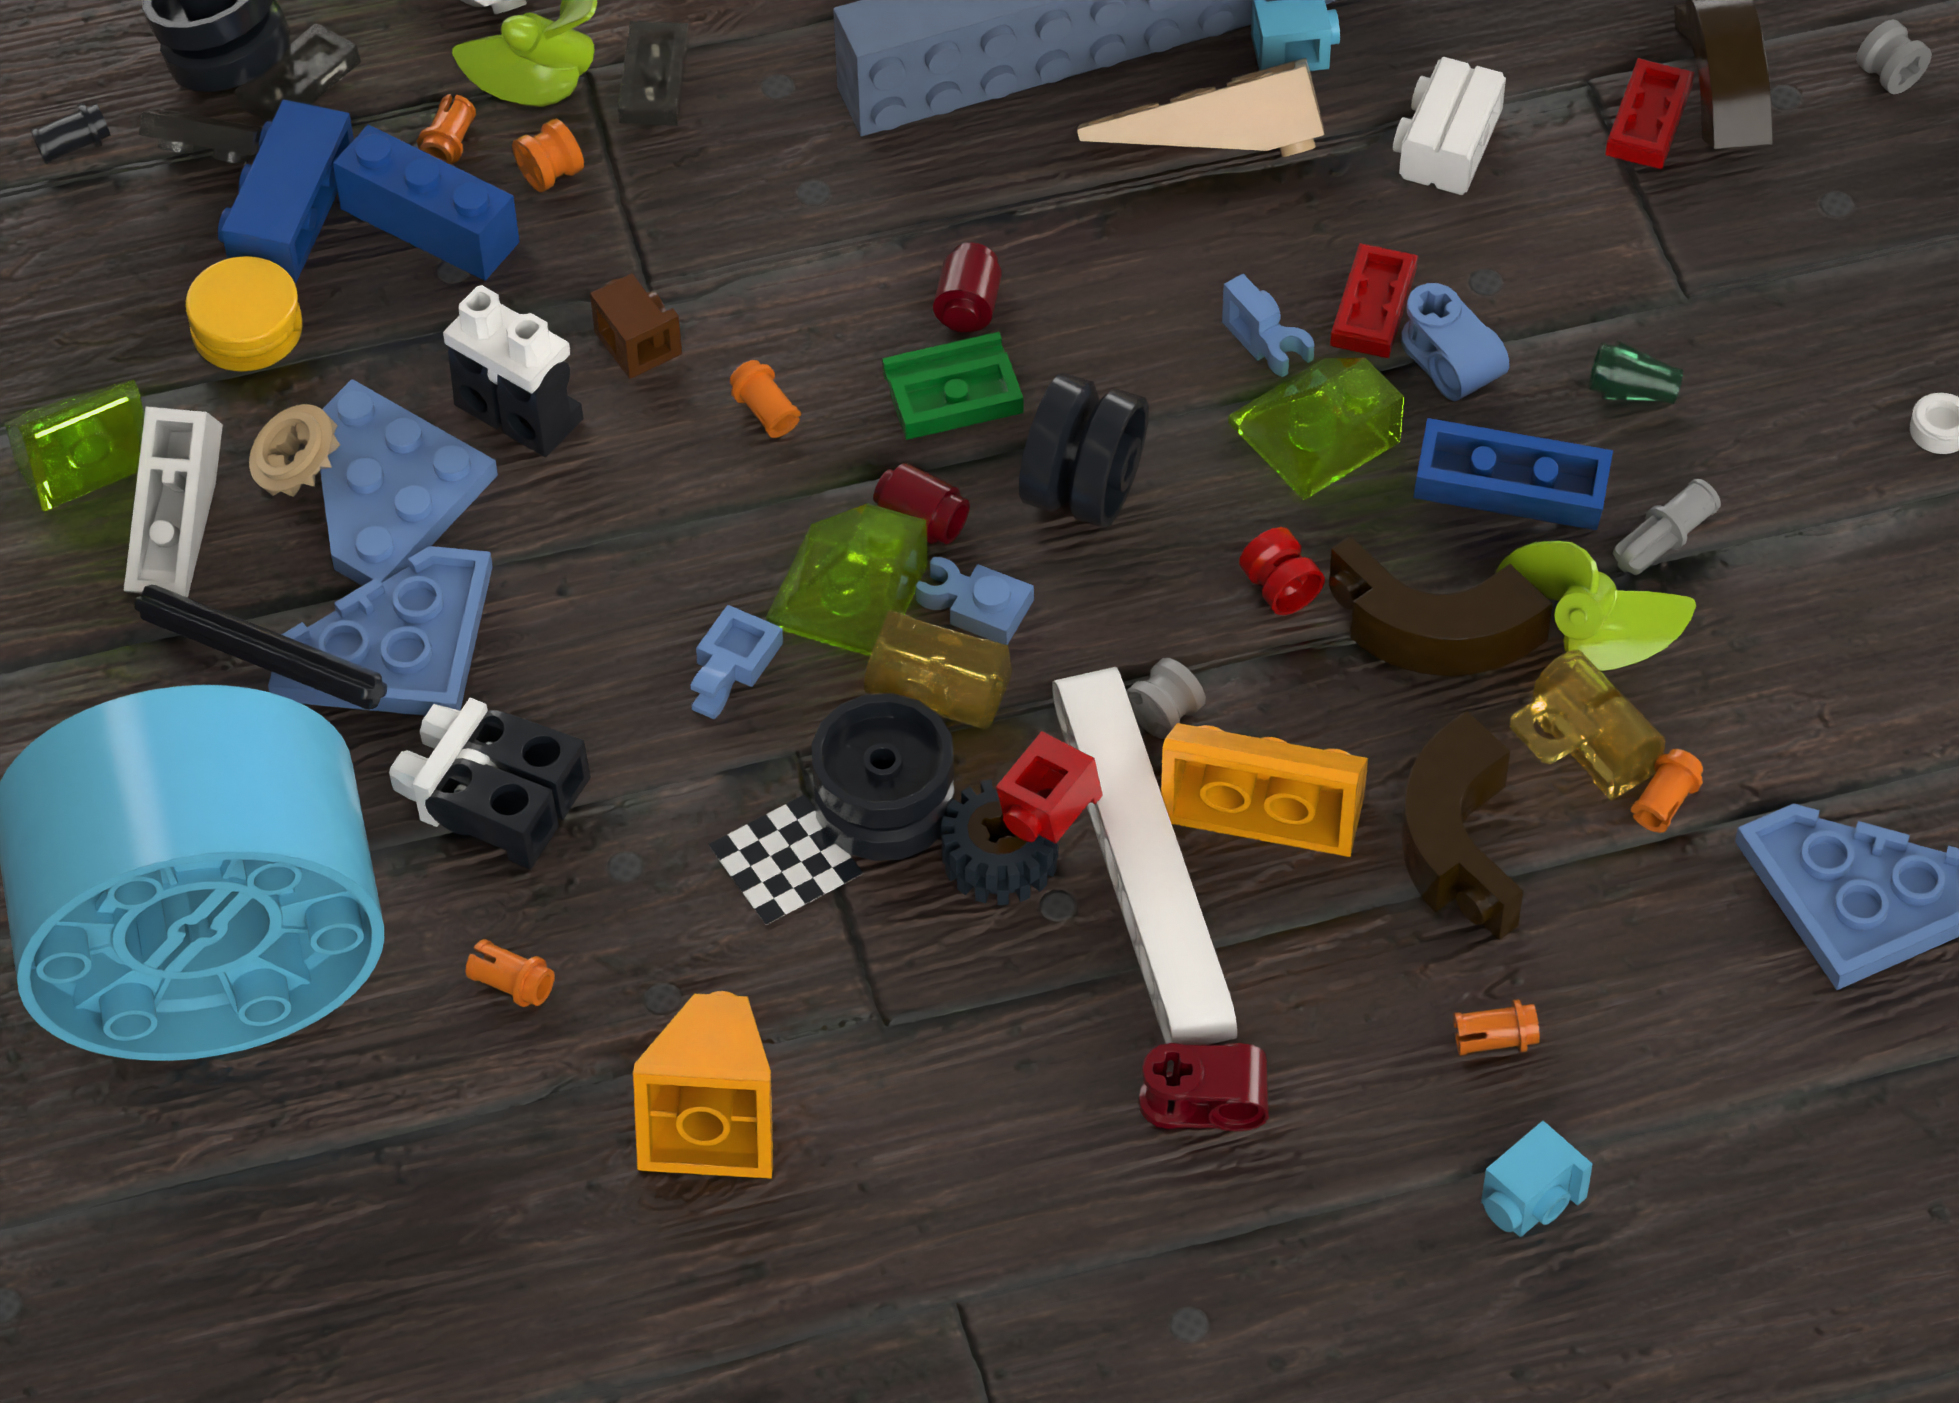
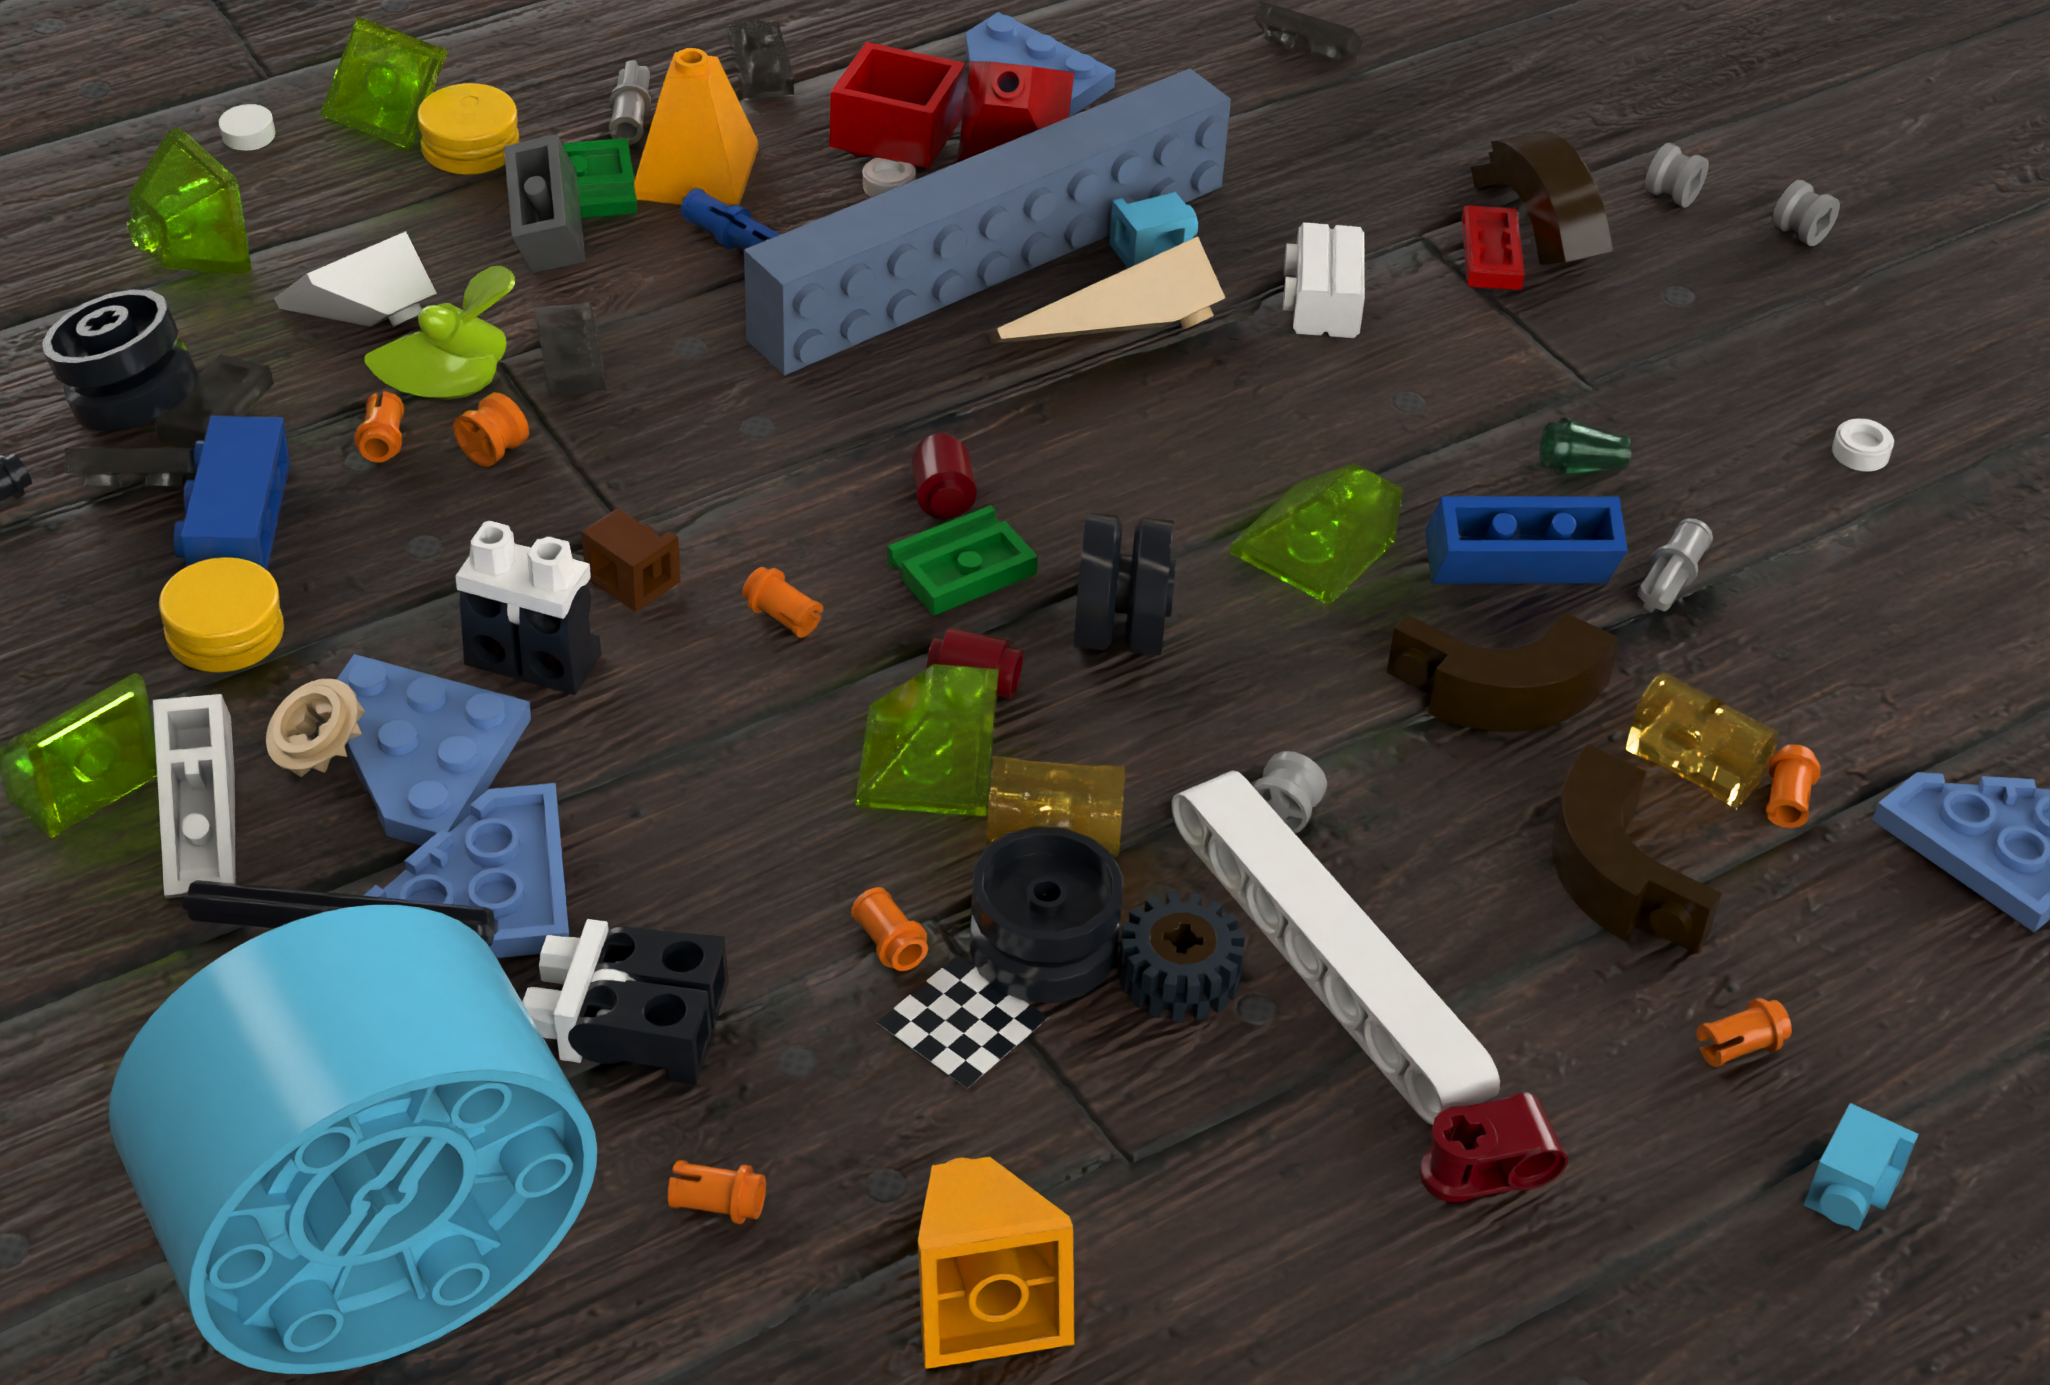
camera: 20 degrees left, 10 degrees down
blue brick [333,124,520,281] -> none
medium blue plate [691,605,783,719] -> none
medium blue plate [916,557,1034,646] -> none
red brick [996,731,1103,844] -> none
light orange slope [1161,723,1368,857] -> none
medium blue plate [1222,273,1314,377] -> none
red wheel [1239,527,1325,615] -> none
red plate [1330,243,1418,359] -> none
medium blue piece [1401,283,1509,401] -> none
lime piece [1495,541,1696,671] -> none
none -> orange pin [851,887,928,971]

